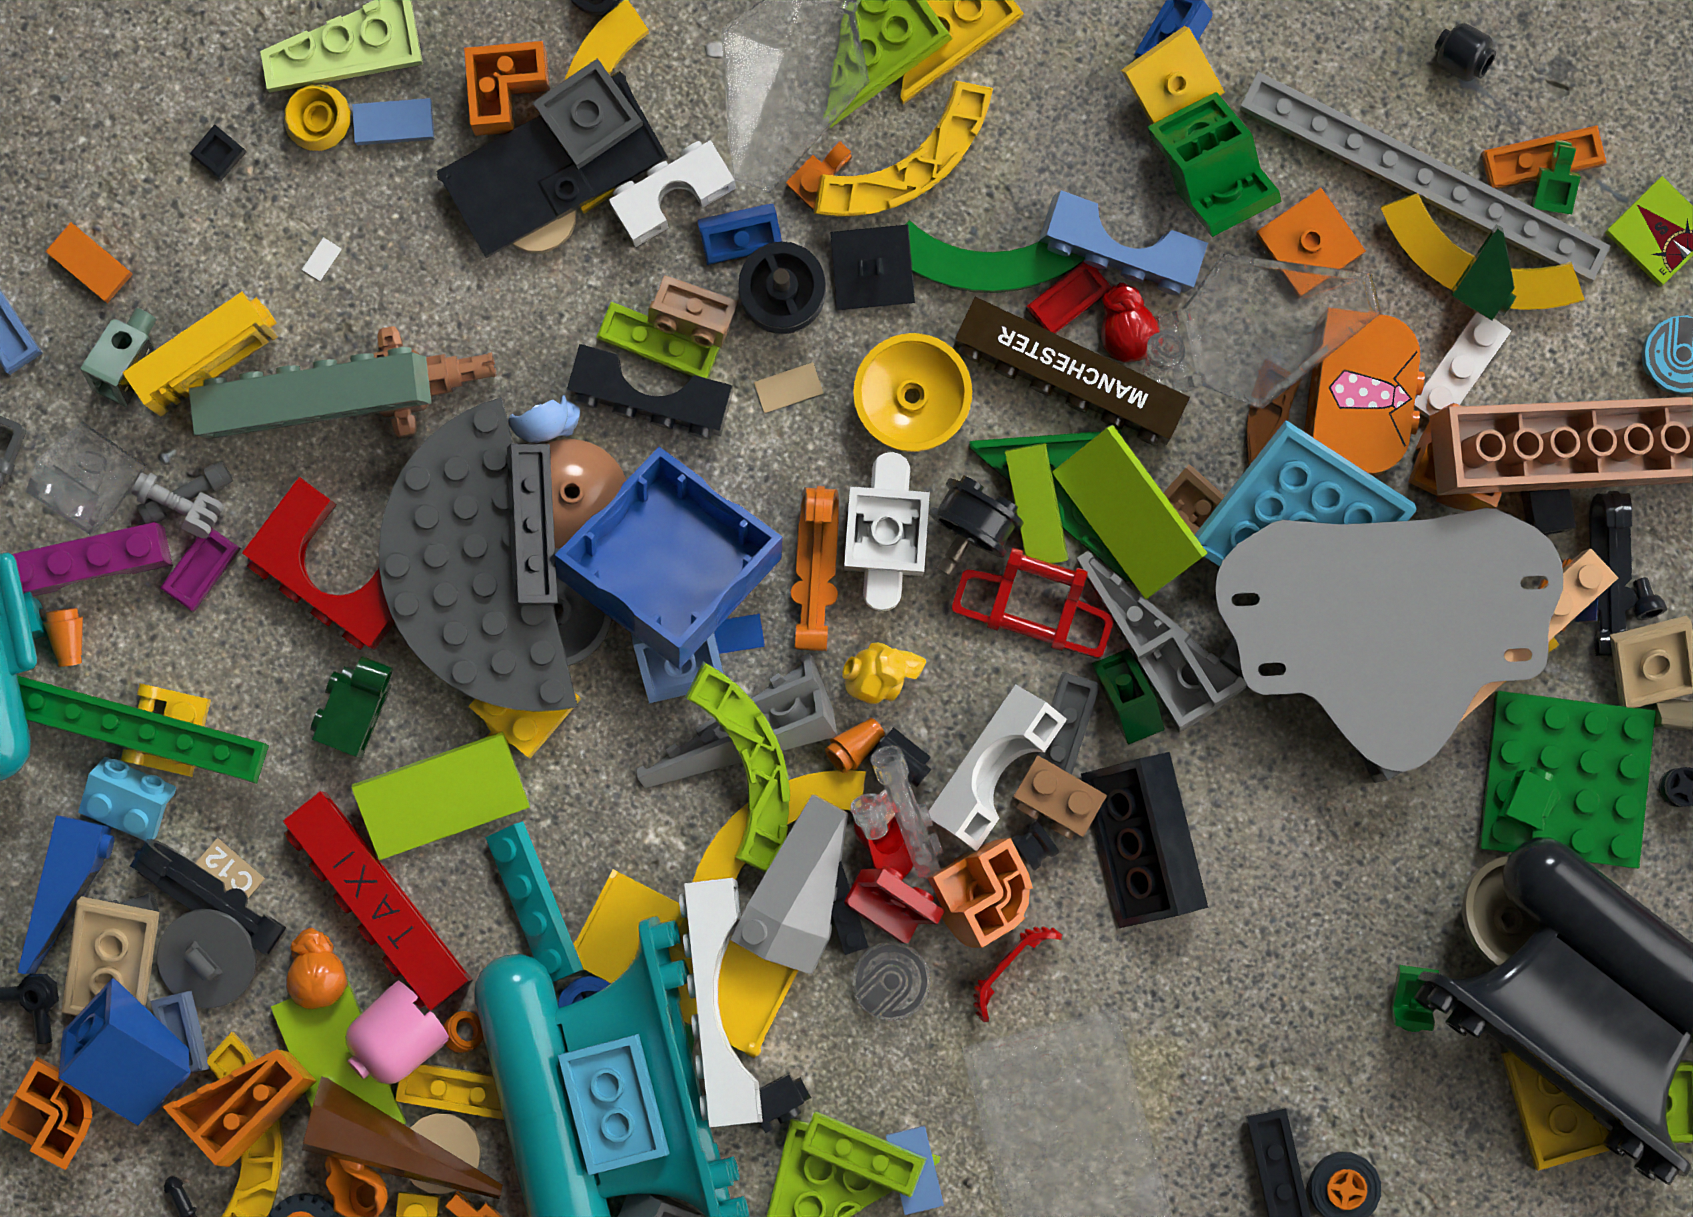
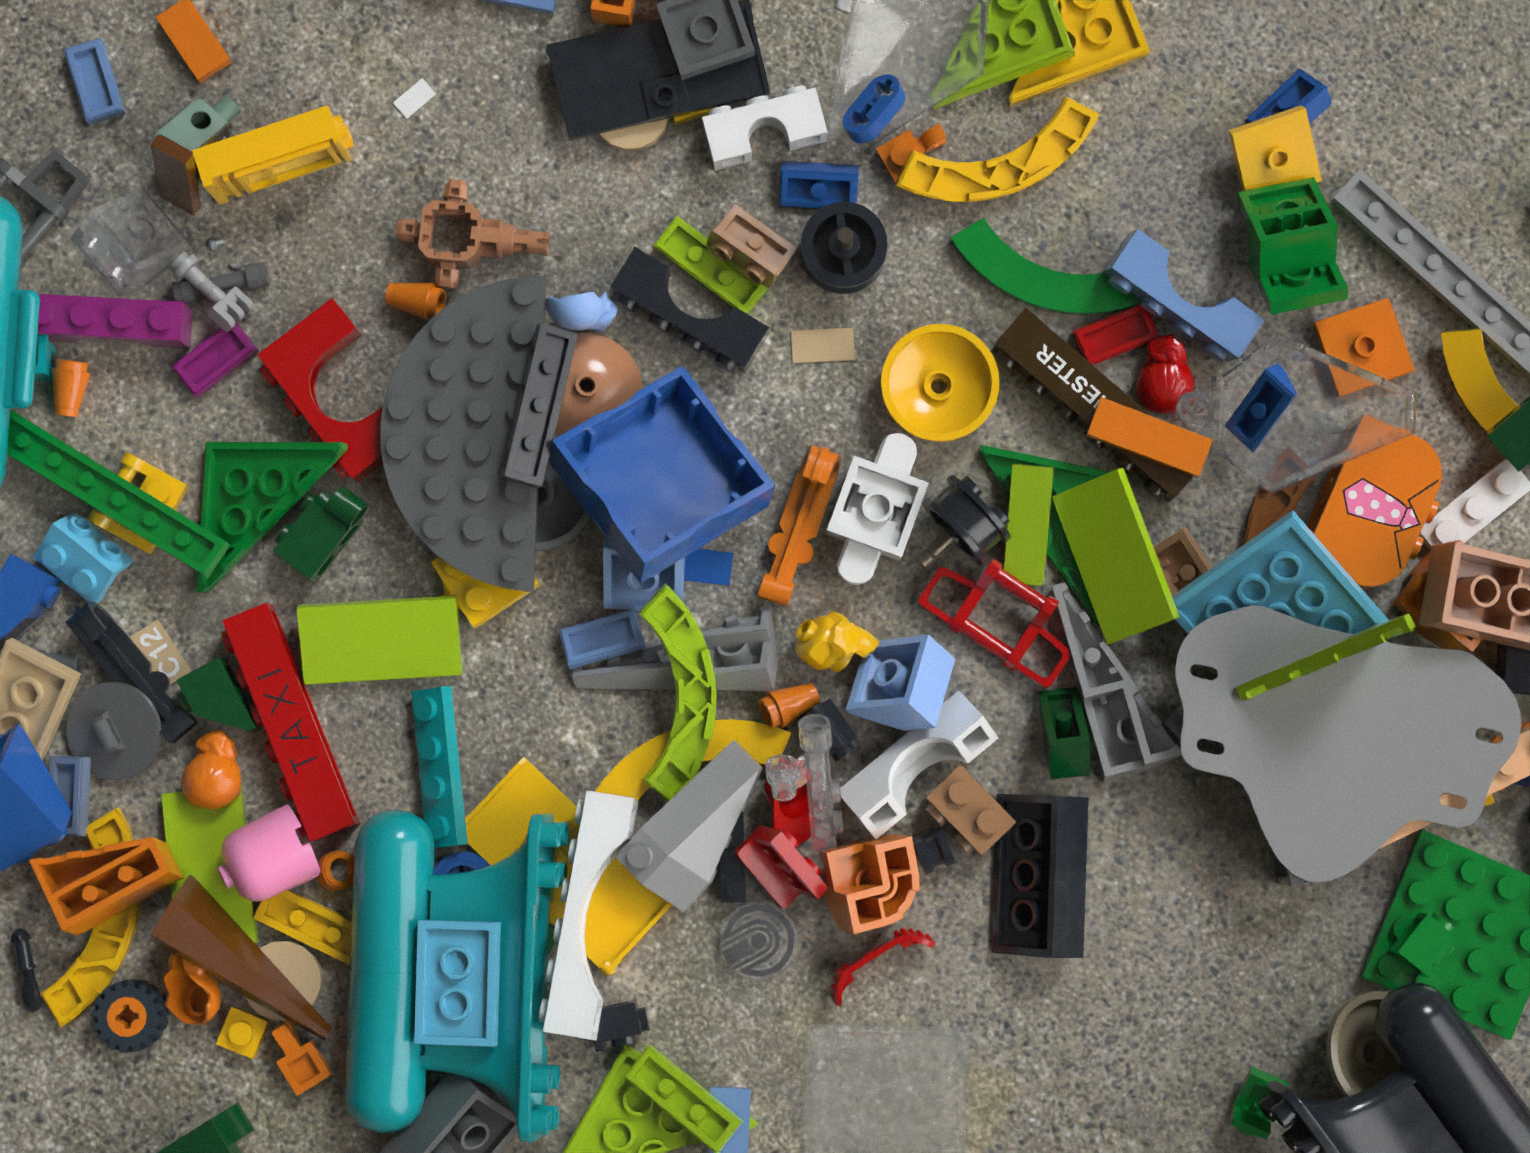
camera: 20 degrees right, 0 degrees up
sand green brick [189,347,432,439] -> none
black piece [830,224,916,310] -> none
dark grey tile [1035,672,1100,775] -> none
none -> reddish brown tile [151,134,201,216]
none -> dark green slope [176,657,262,732]
none -> green tile [196,442,348,593]
none -> orange cone [385,282,446,321]
none -> medium blue tile [559,608,646,670]
none -> blue beam [842,74,906,144]
none -> light blue slope [846,634,955,731]
none -> orange tile [1086,397,1213,478]
none -> blue slope [1225,363,1297,452]
none -> lime tile [1235,614,1415,701]

